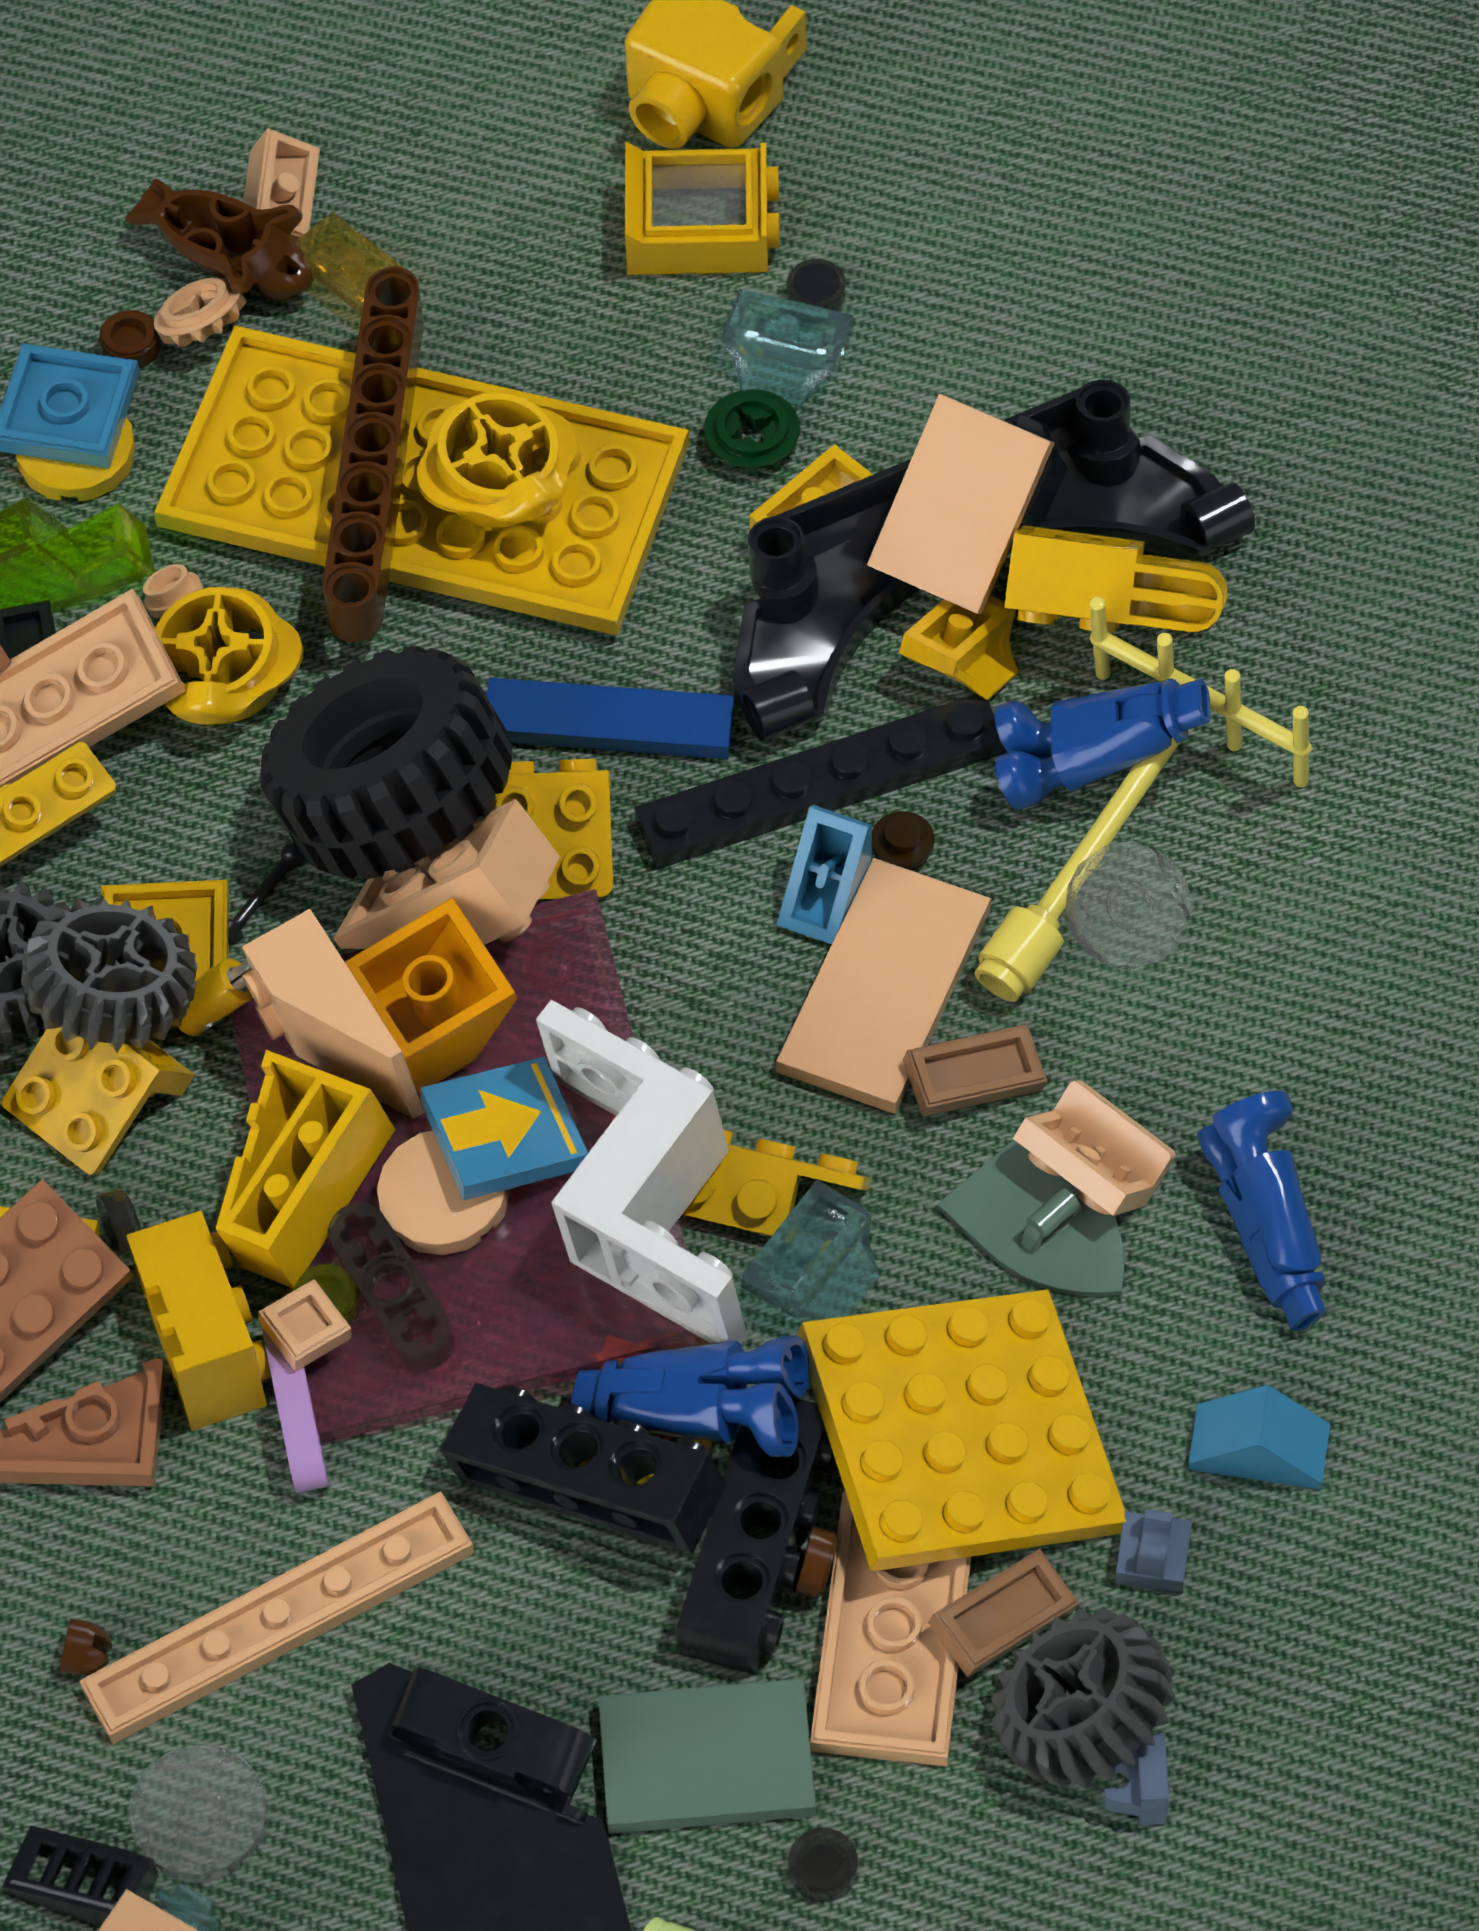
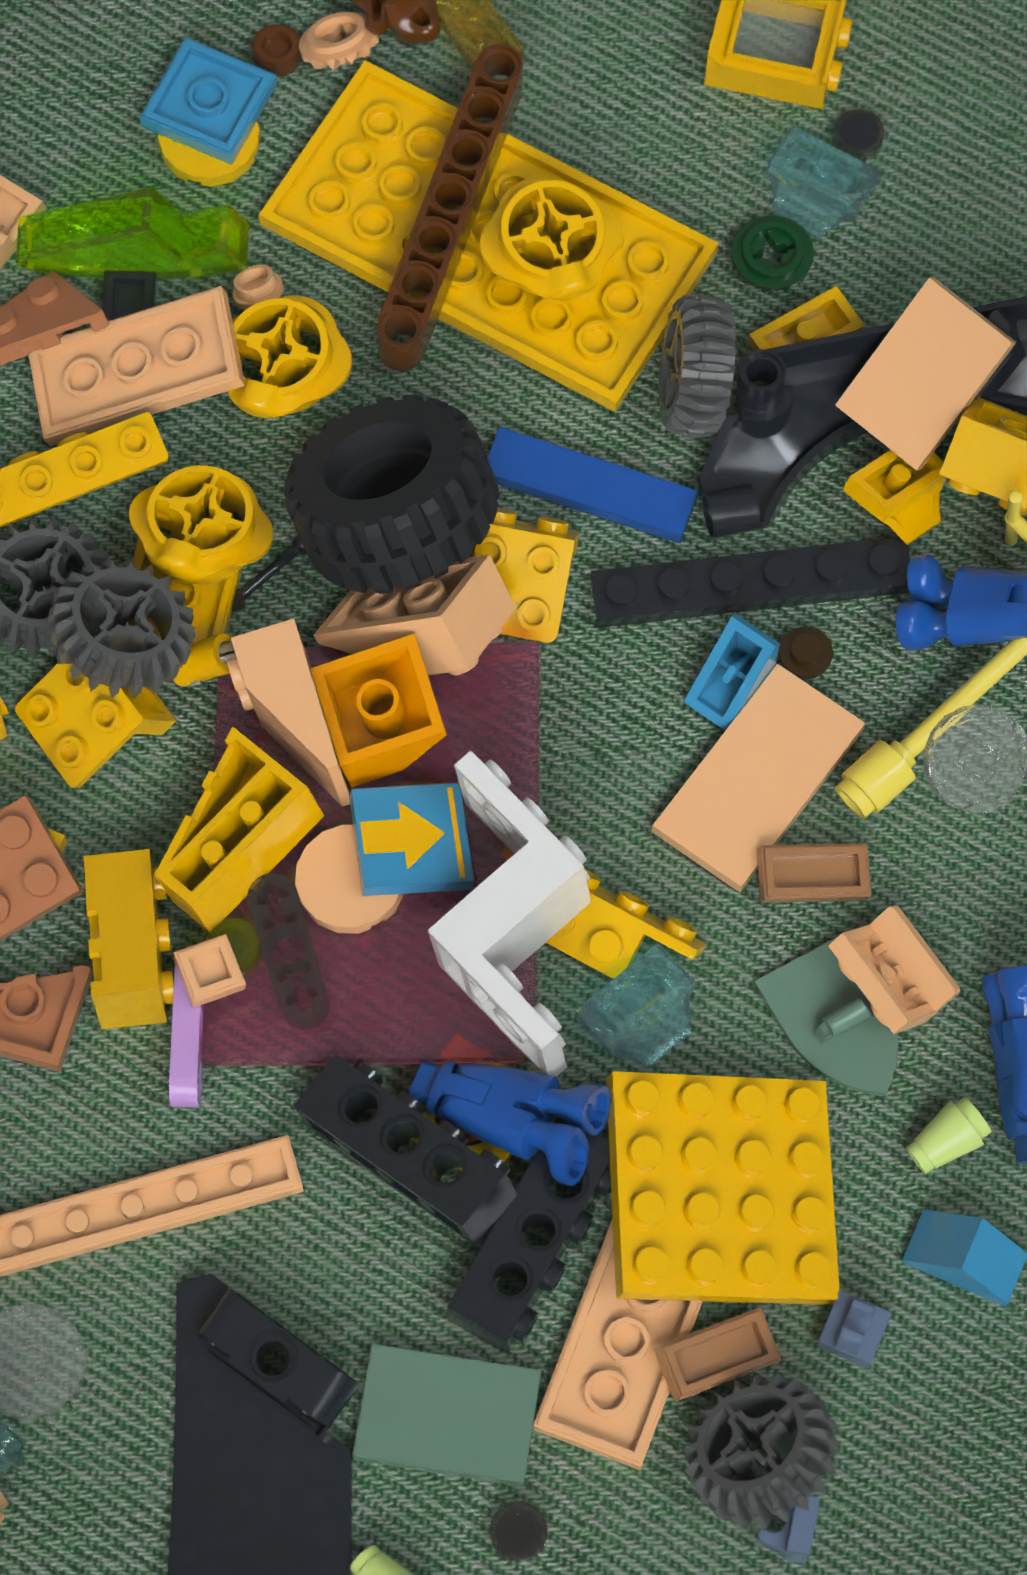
camera: 10 degrees right, 10 degrees up
clear smoke tile [96,1188,141,1257] -> none
reddish brown tile [795,1526,838,1598] -> none
none -> yellow piece [129,465,274,584]
none -> dark grey gear [658,294,737,438]
none -> yellowish green cone [905,1096,992,1175]

